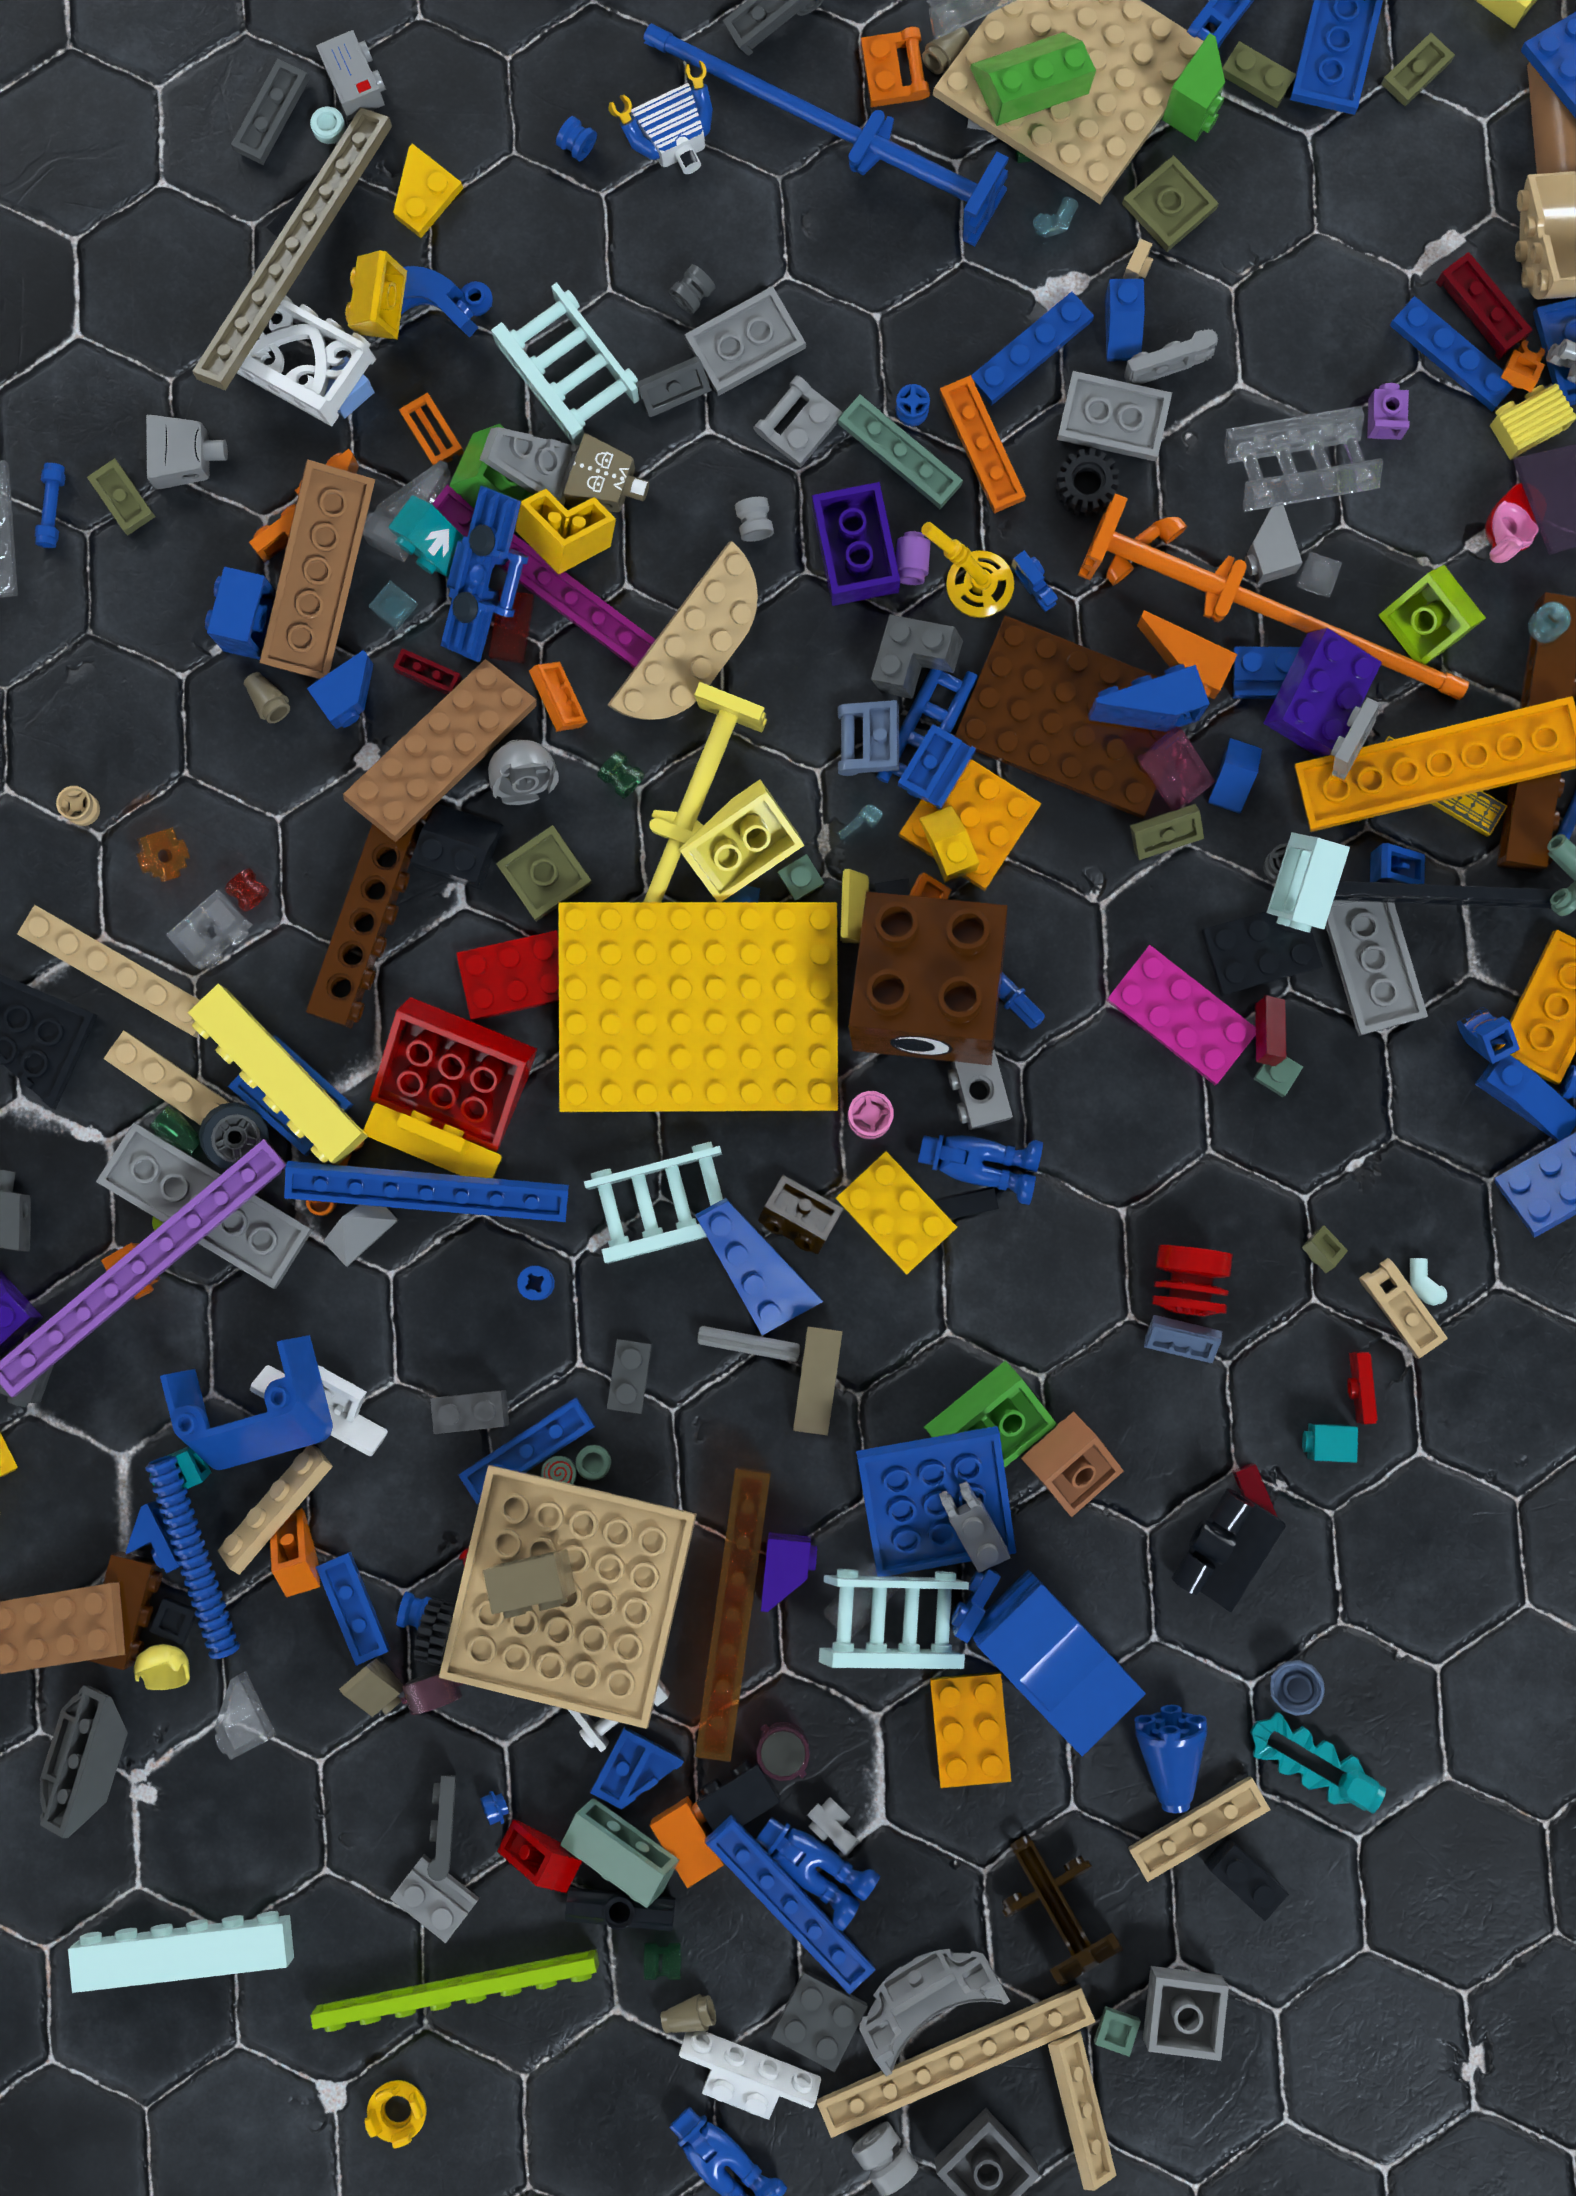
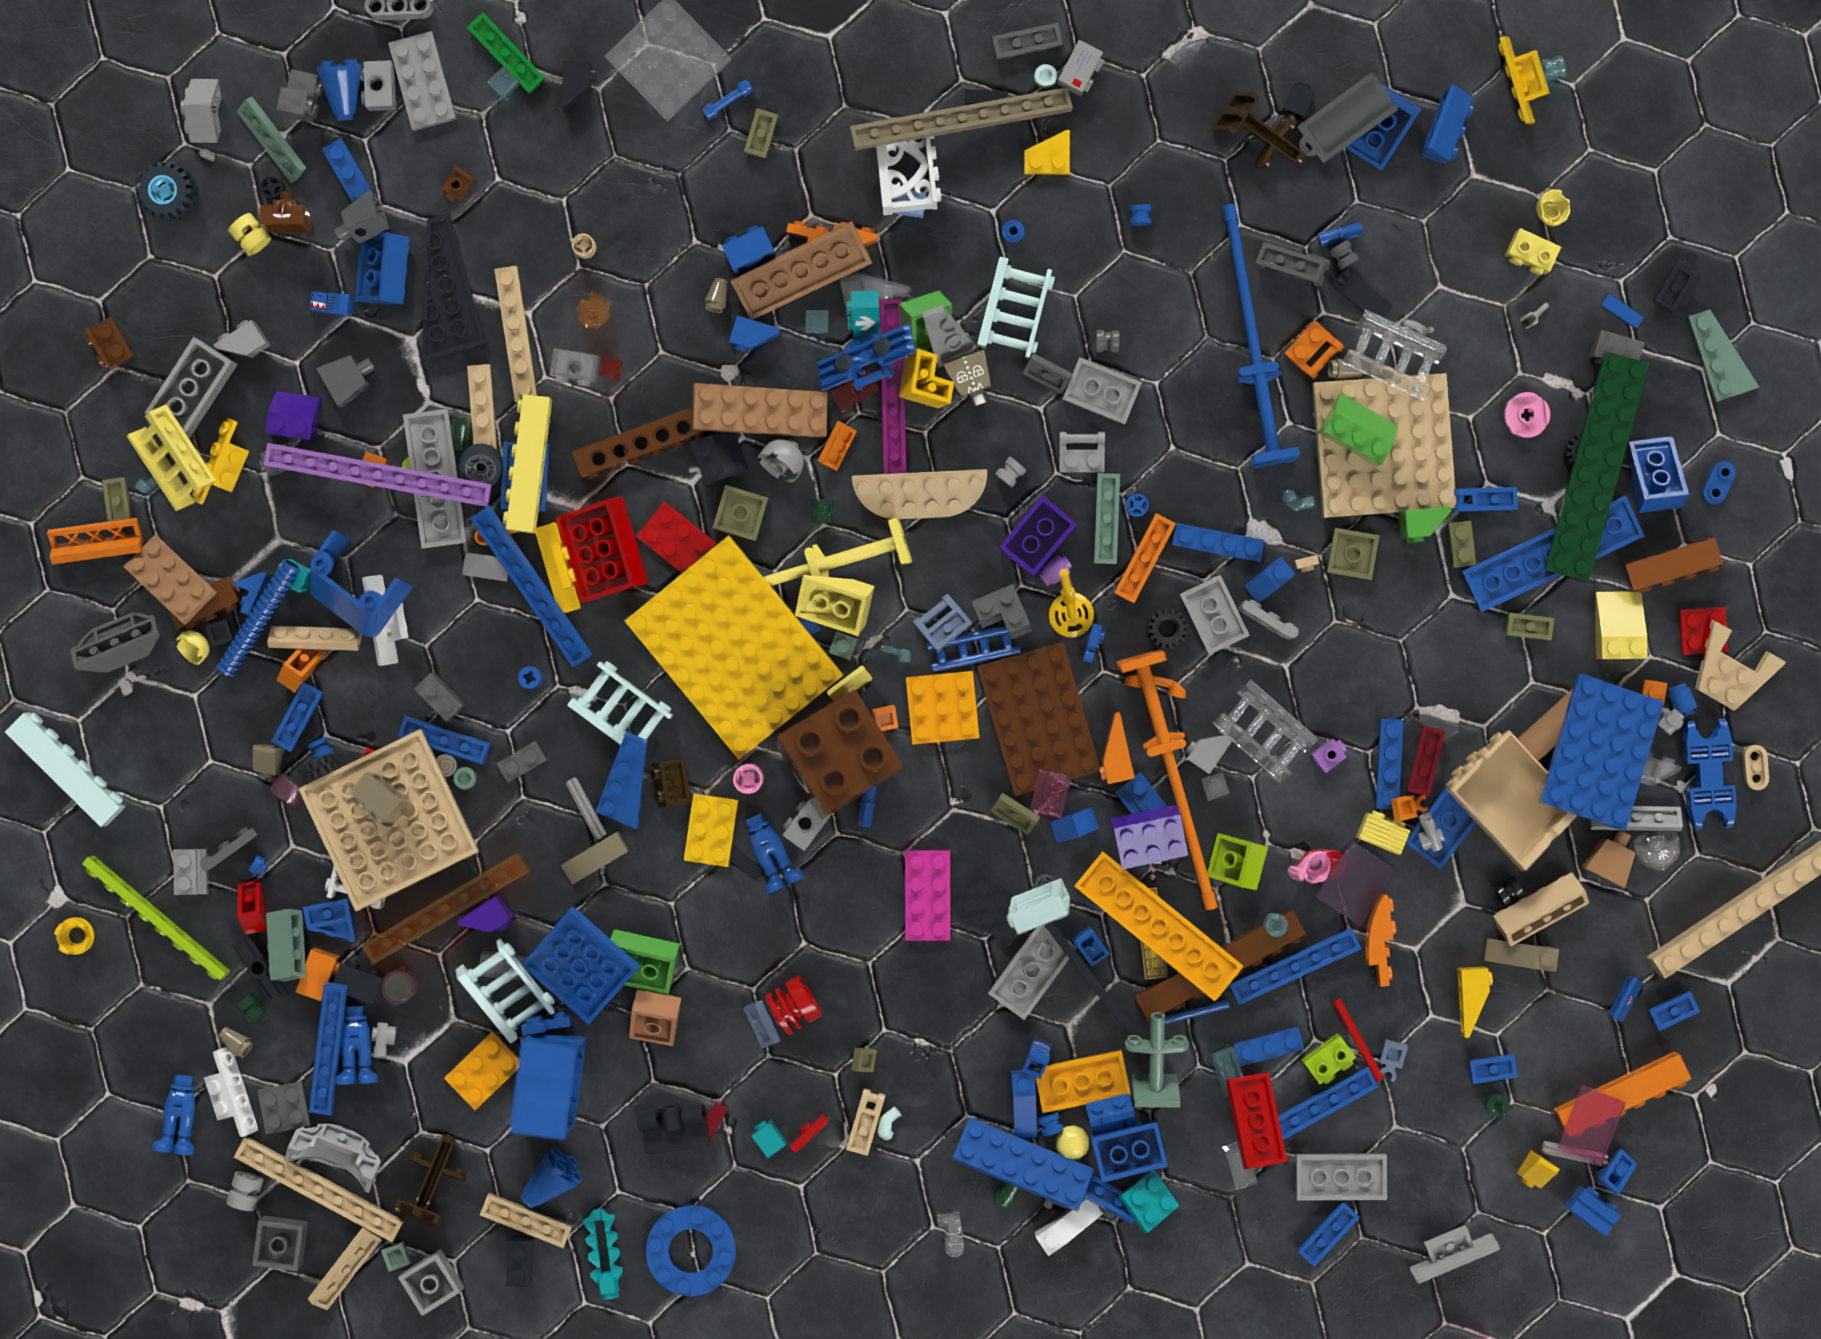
camera: 45 degrees right, 5 degrees up
light grey torso [146,415,228,489] -> none
clear slope [215,1671,276,1760] -> none
yellow slope [345,250,407,340] -> none
dark red piece [393,648,463,695] -> none
orange tile [399,392,464,470] -> none
blue arch [401,266,479,338] -> none
torso [608,61,713,174] -> none
blue plate [898,724,976,810] -> none
yellow slope [919,806,980,882] -> none
light grey hinge [939,1481,1010,1573] -> none
blue slope [1088,664,1210,732] -> none
sand green plate [1253,1056,1303,1097] -> none
dark red piece [1255,995,1286,1066] -> none
sand blue hair [1270,1660,1325,1716] -> none
light grey plate [1331,697,1380,780] -> none
none -> blue plate [646,1205,736,1296]

